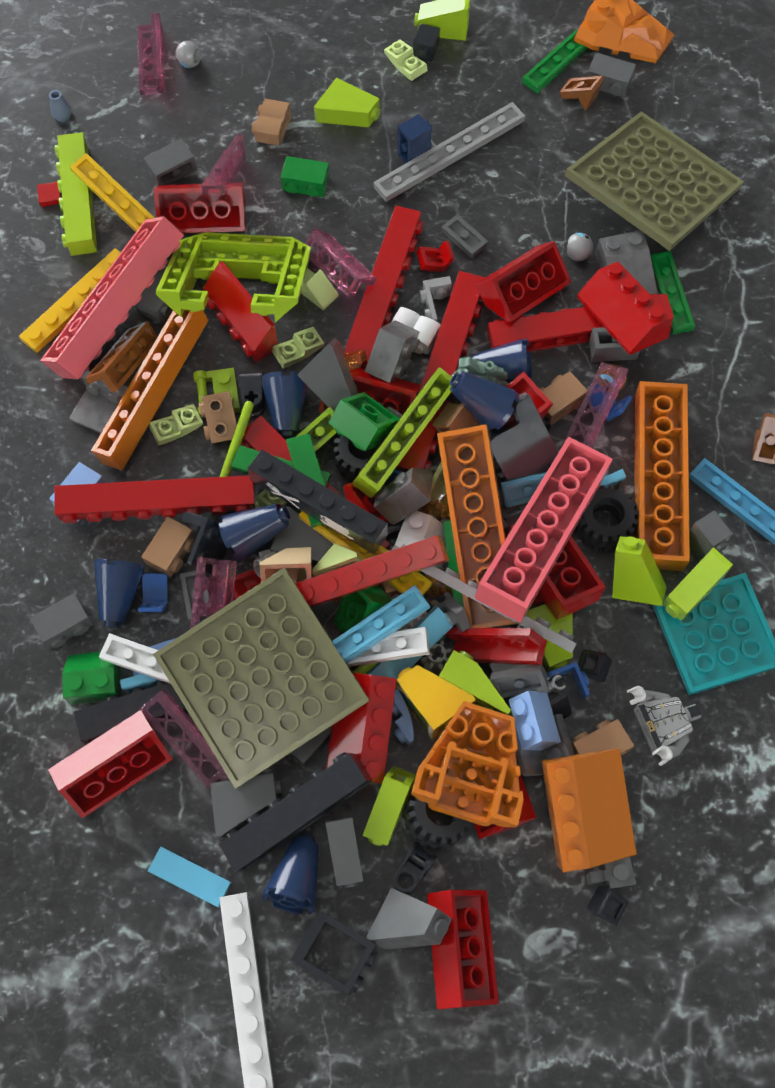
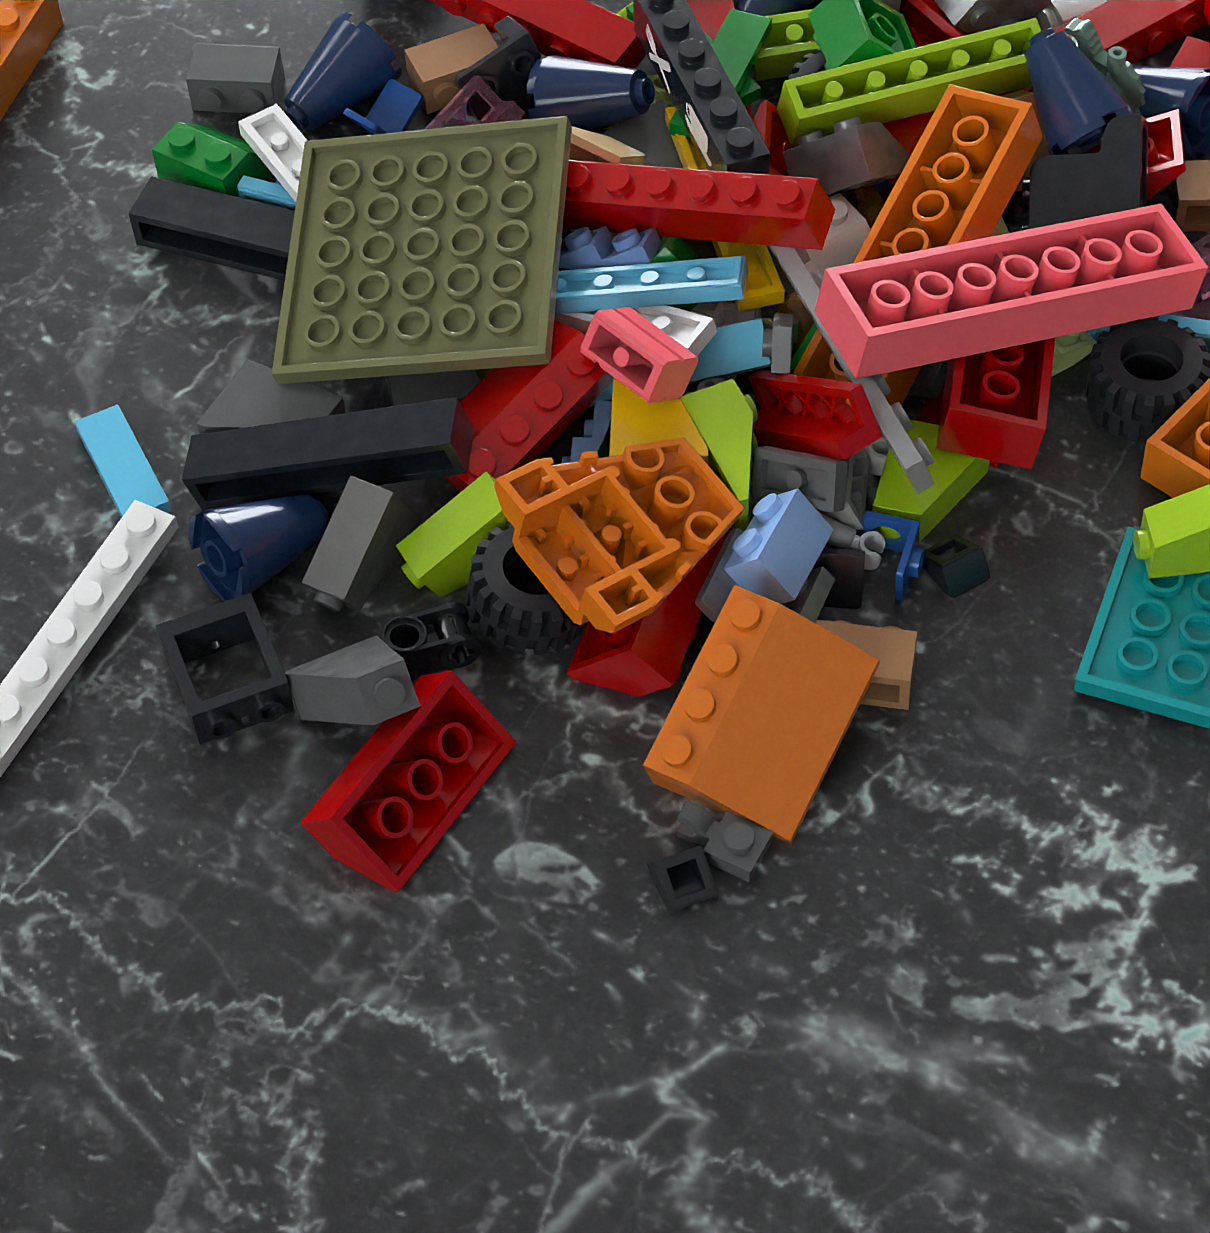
camera: 40 degrees right, 15 degrees down
red brick [48,710,173,818] -> none
clear pink fence [139,689,226,788] -> none
lime slope [612,536,667,606] -> none
light grey torso [627,686,701,766] -> none
none -> medium blue slope [559,226,662,270]
none -> coral brick [580,307,698,403]

